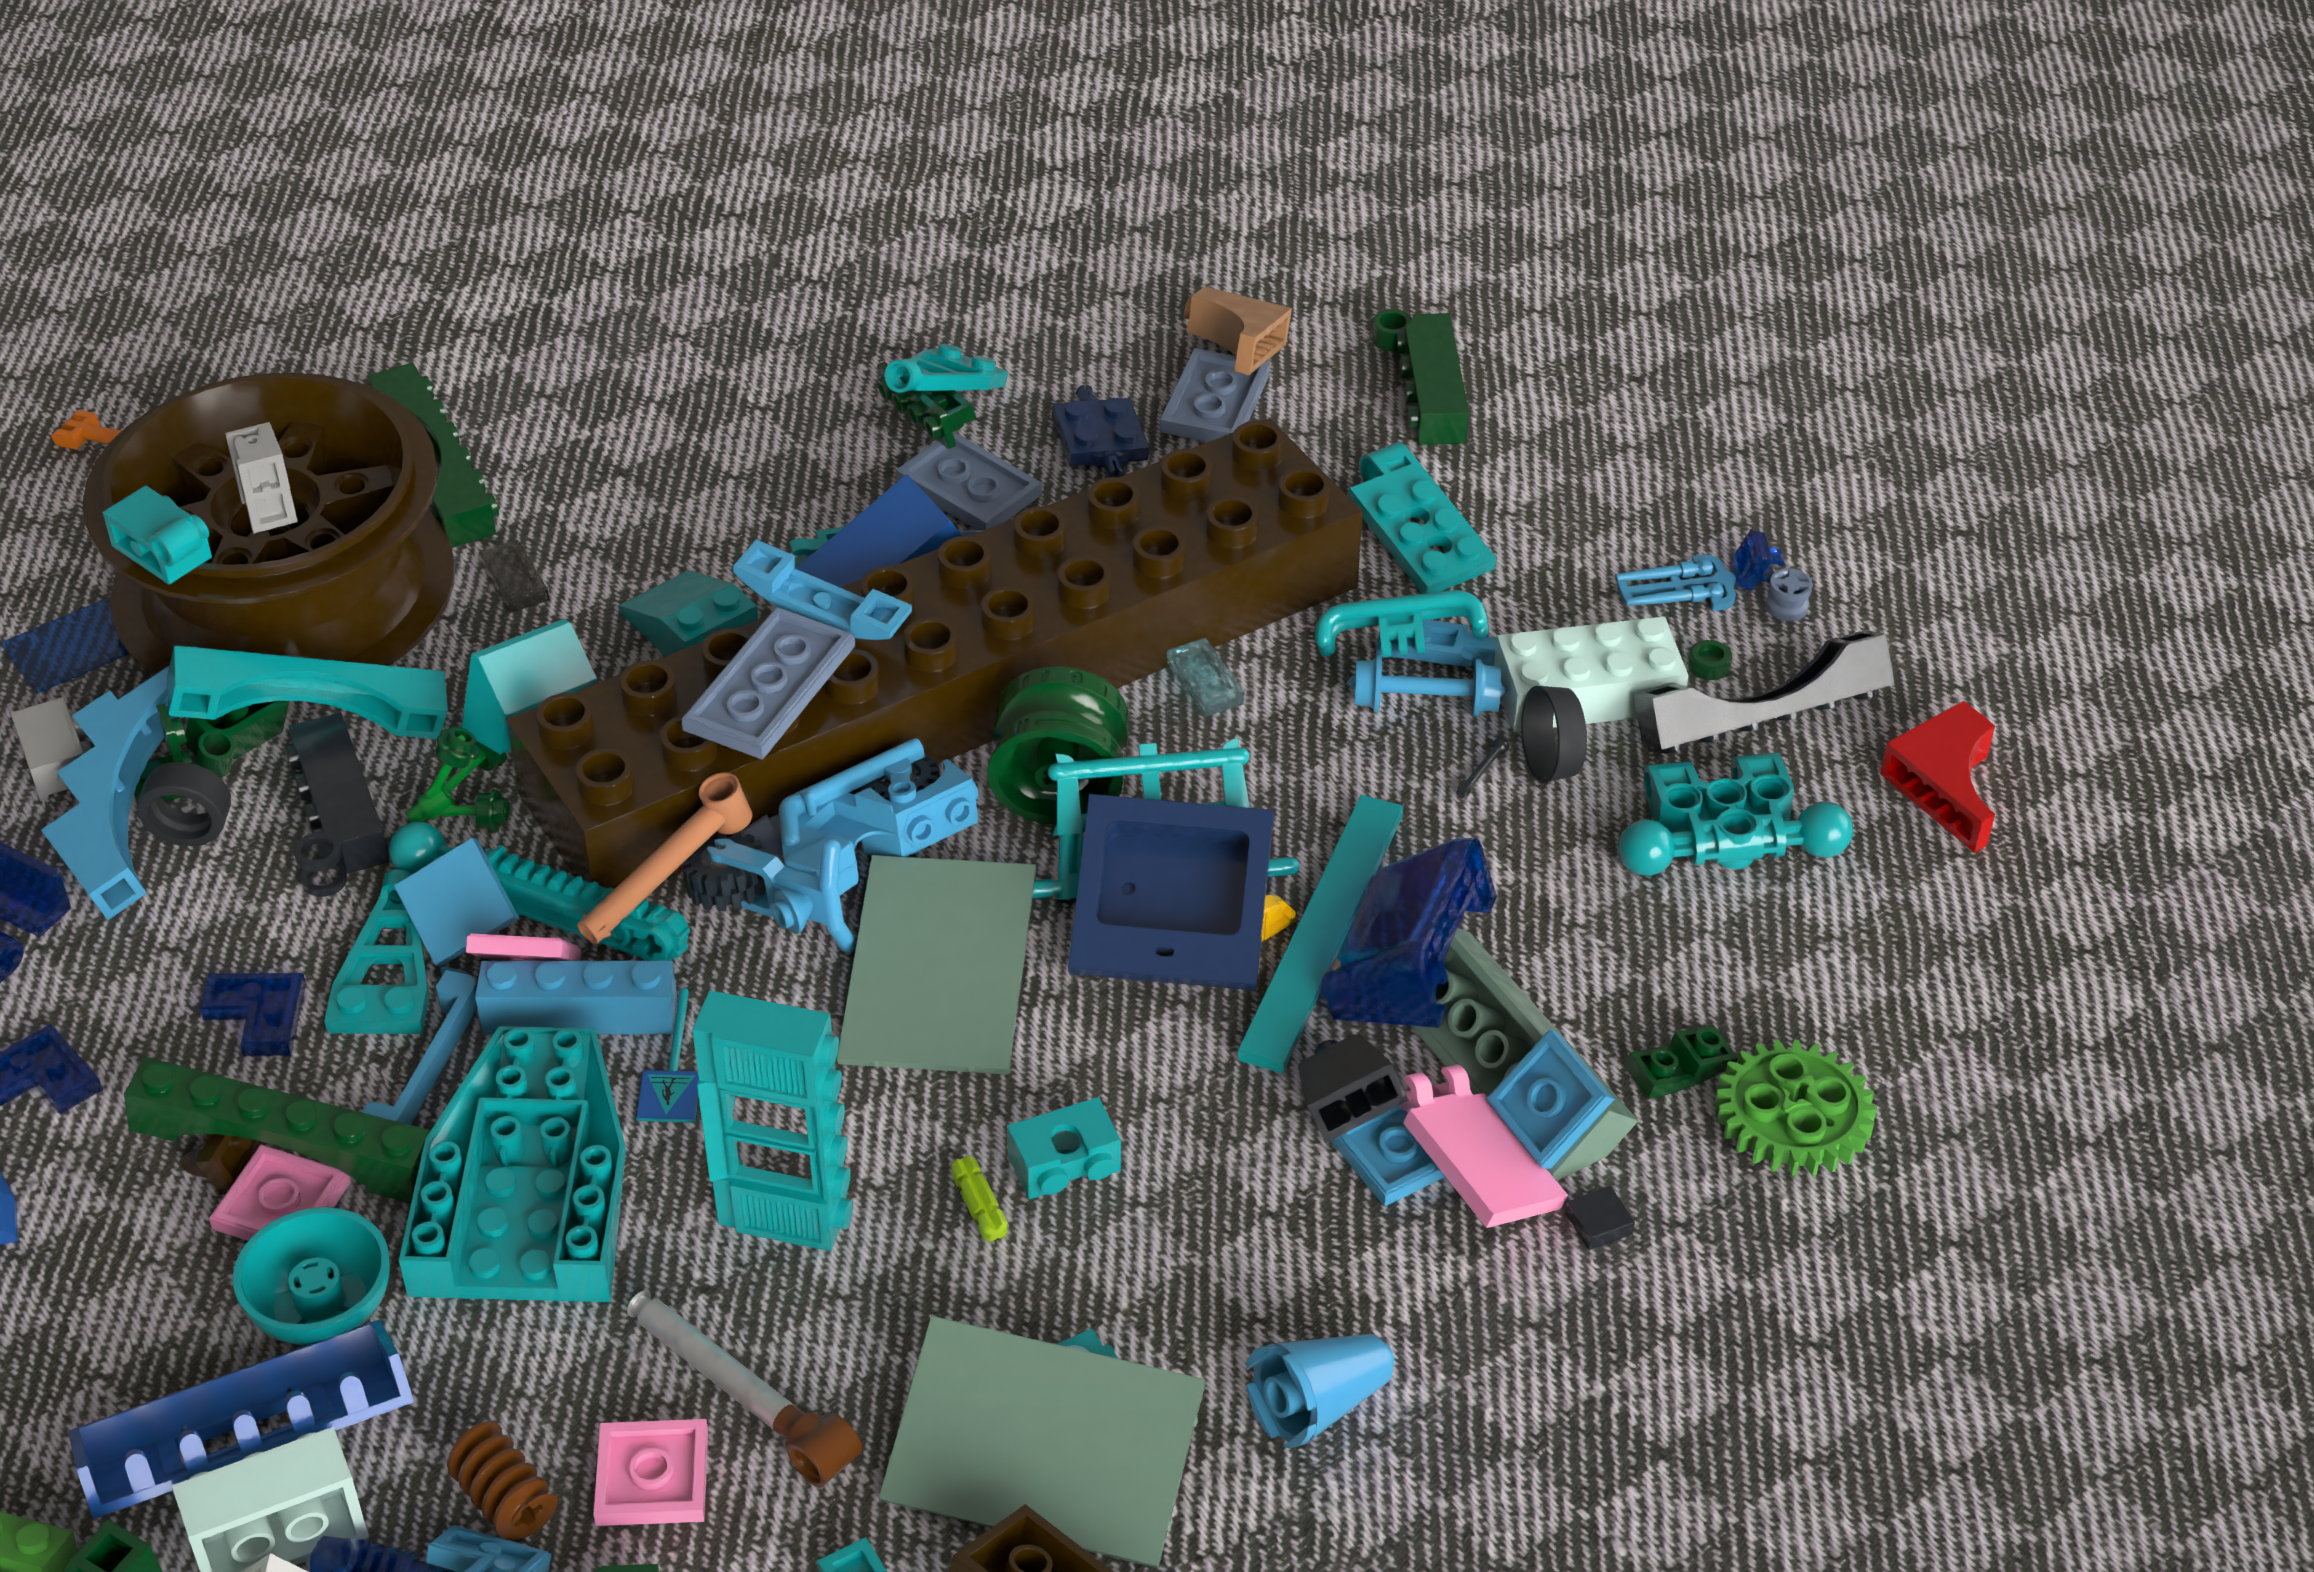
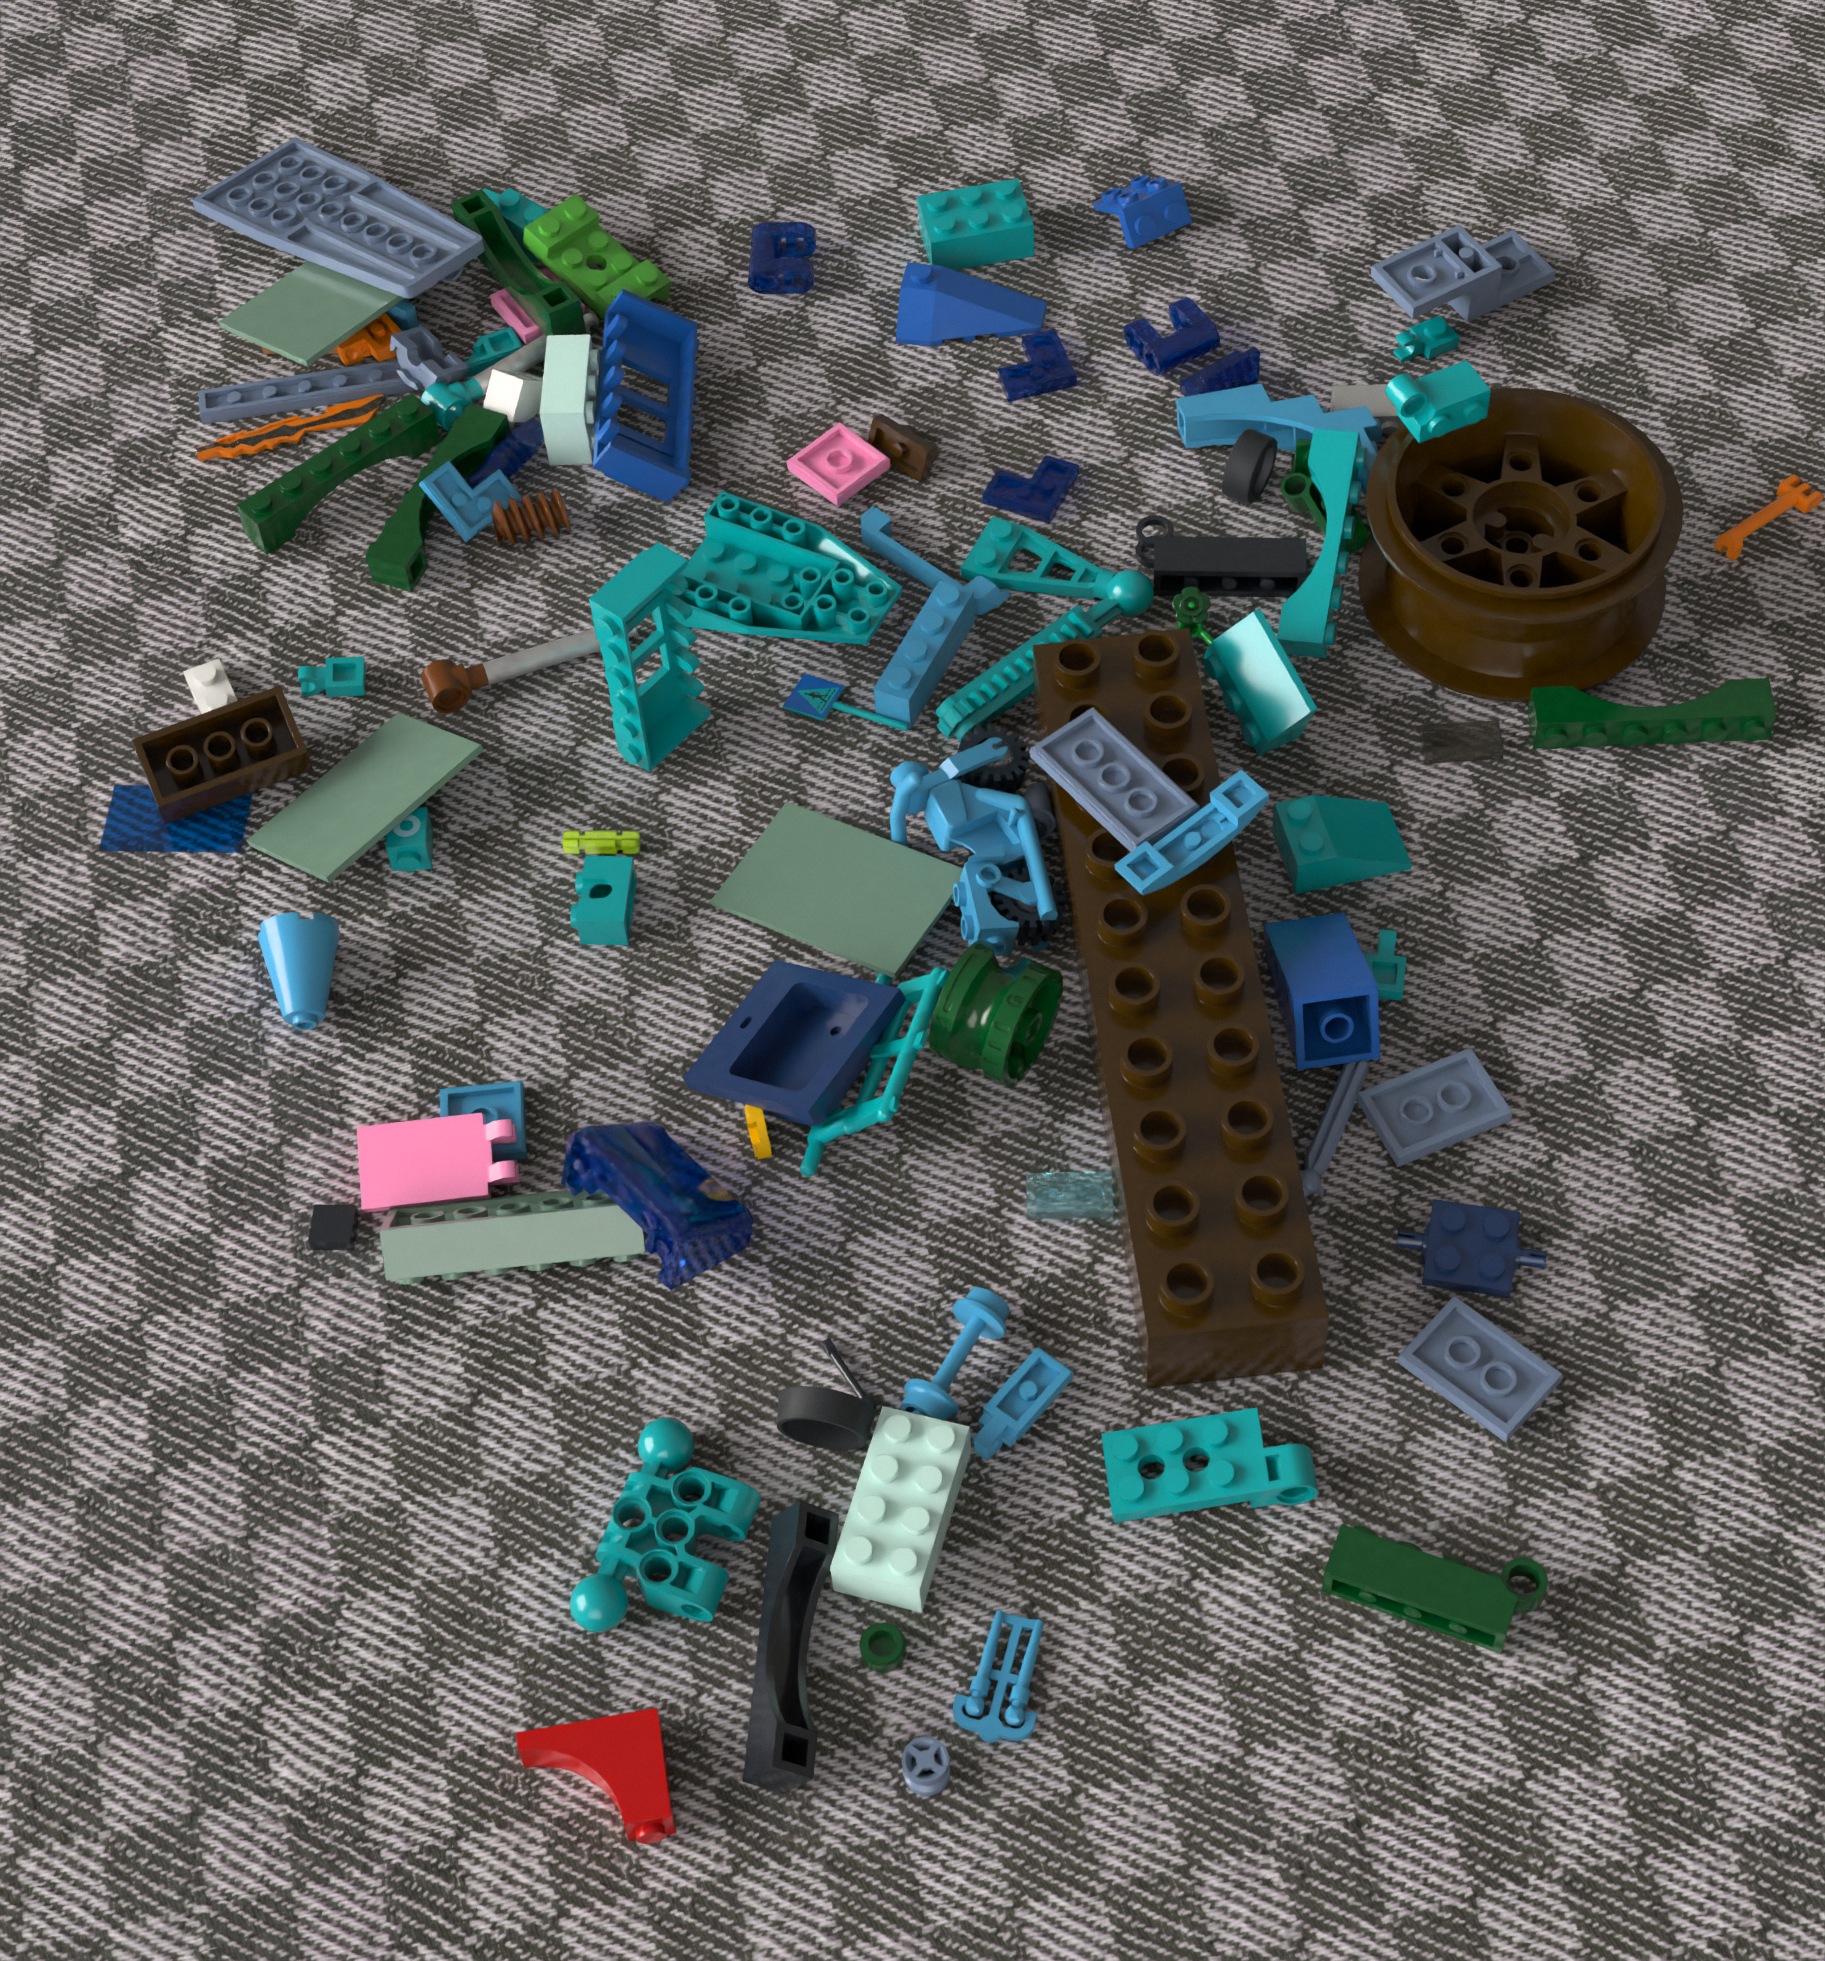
camera: 120 degrees right, 10 degrees up
dark green arch [124,1056,430,1203] -> none
light grey hinge [225,422,297,533] -> none
teal piece [233,1207,390,1346] -> none
dark azure tile [394,838,520,967] -> none
bright pink plate [466,934,581,961] -> none
nougat piece [577,772,752,944] -> none
bright pink plate [594,1419,708,1526] -> none
dark green bracket [877,362,976,450] -> none
teal plate [885,344,1009,393] -> none
medium nougat arch [1184,287,1292,375] -> none
teal tile [1238,794,1403,1074] -> none
black torso [1298,1034,1409,1143] -> none
teal piece [1315,590,1489,658] -> none
dark azure tile [1486,1029,1615,1170] -> none
dark green slope [1624,1025,1738,1099] -> none
bright green gear [1714,1039,1877,1176] -> none
clear blue tile [1731,529,1785,590] -> none

